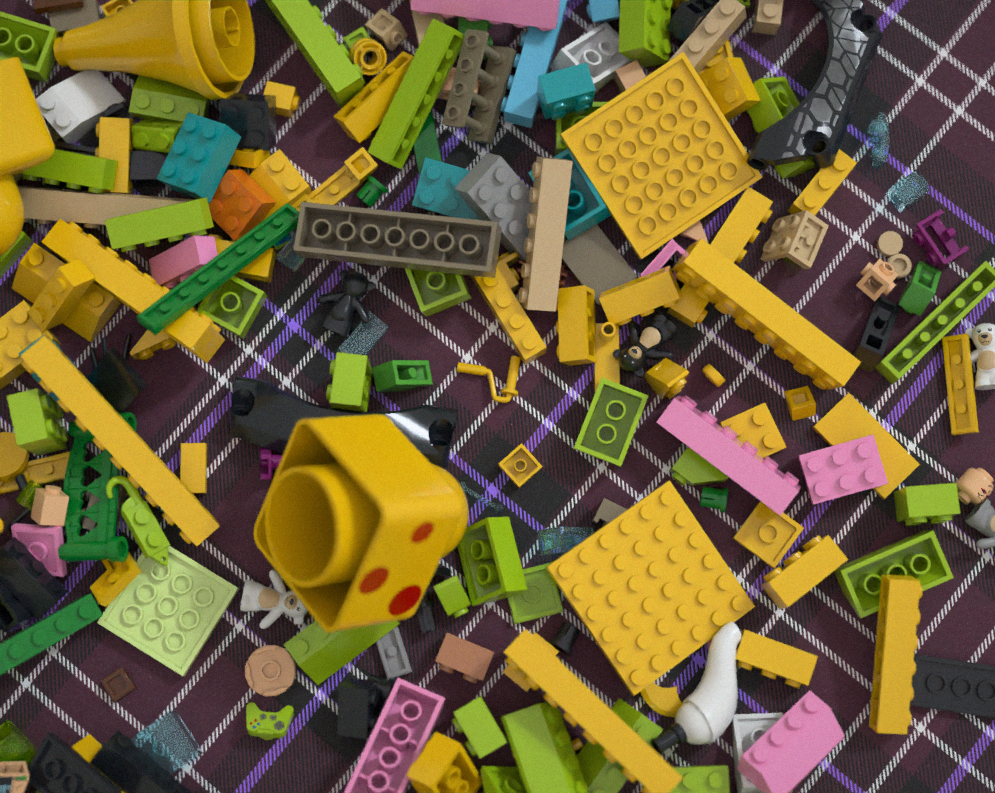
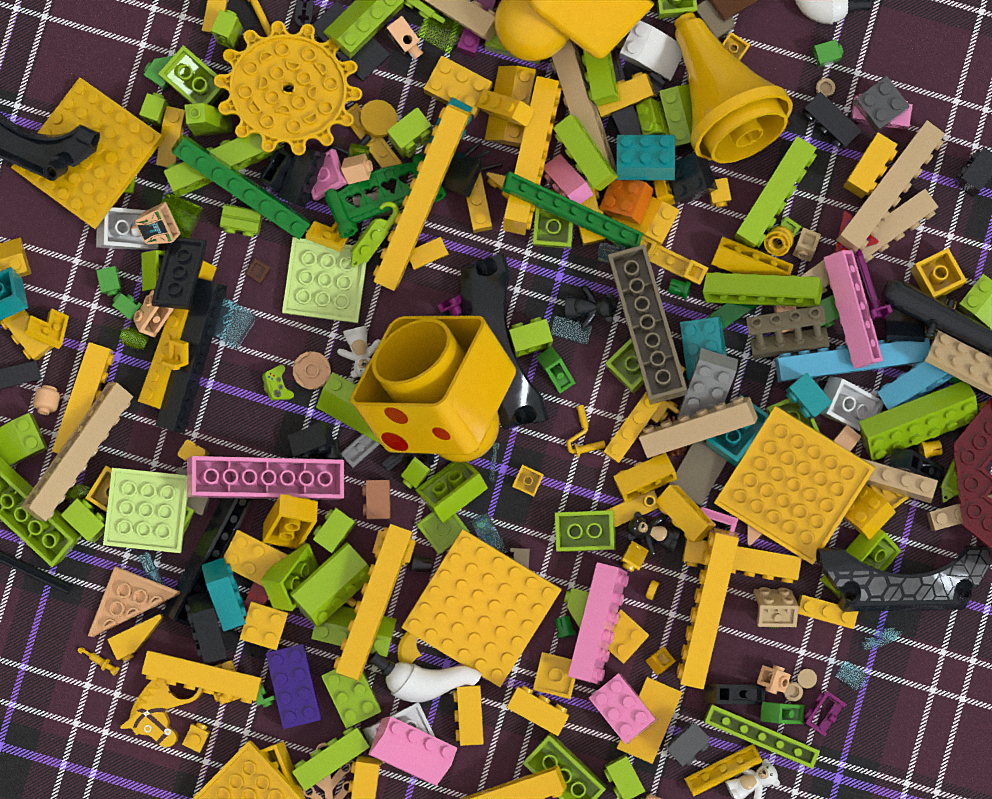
camera: 70 degrees right, 5 degrees up
none -> lime brick [220,204,263,238]
none -> yellow brick [466,171,492,233]
none -> dark grey brick [665,721,711,766]

